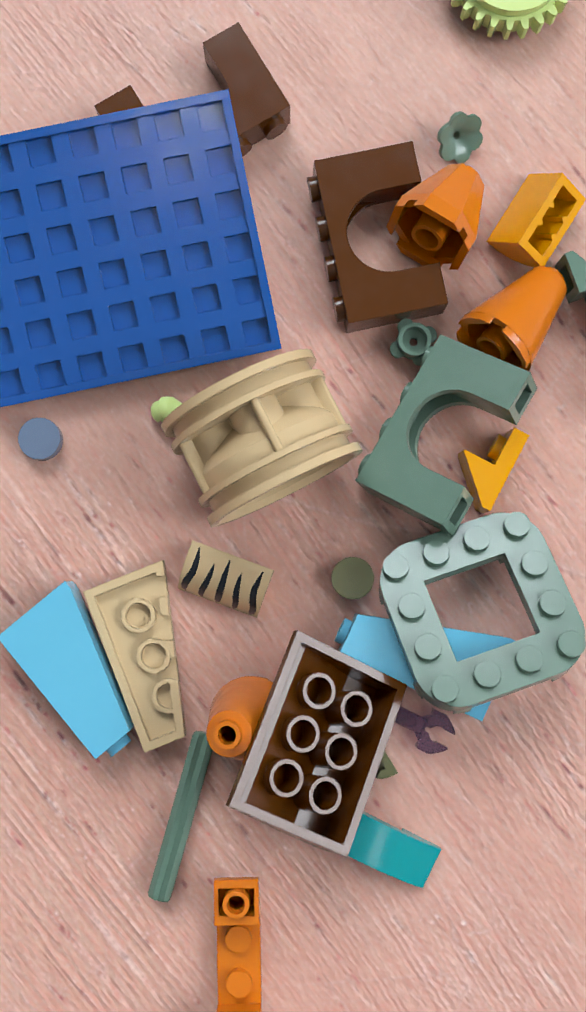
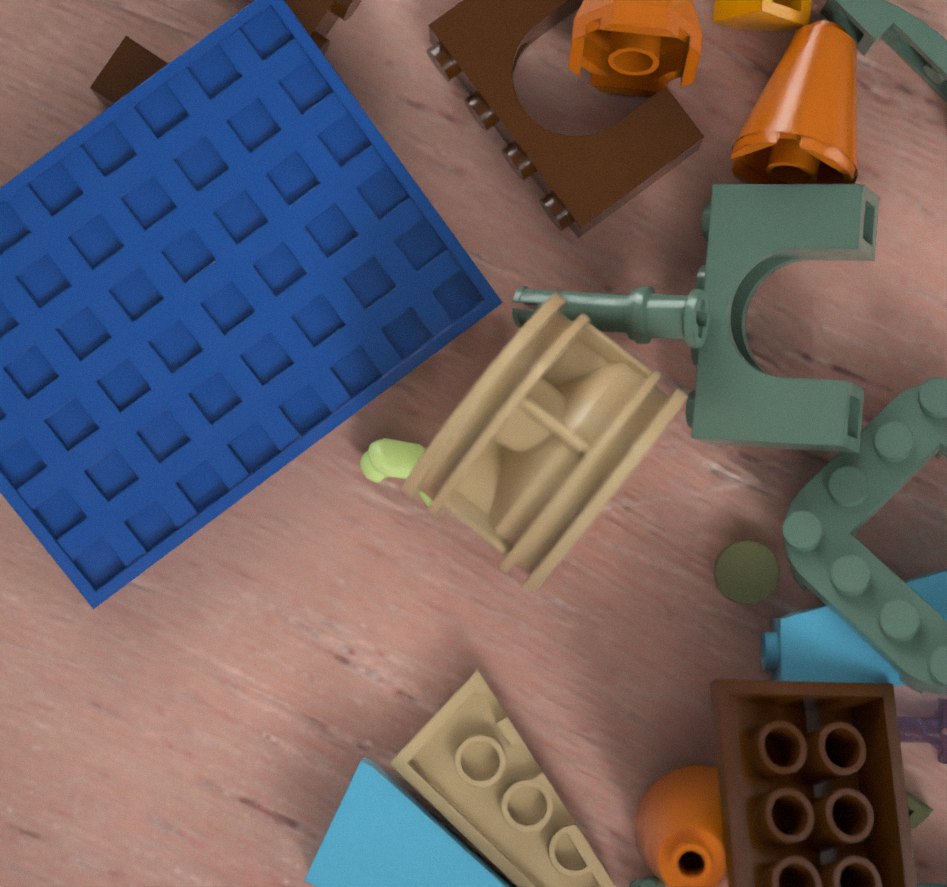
camera: 20 degrees left, 0 degrees up
sand blue tile [18,418,63,461] -> none
tan brick [178,540,274,618] -> none
sand green plate [390,319,437,366] -> none
light orange slope [458,427,530,514] -> none
none -> sand green pin [512,286,710,348]

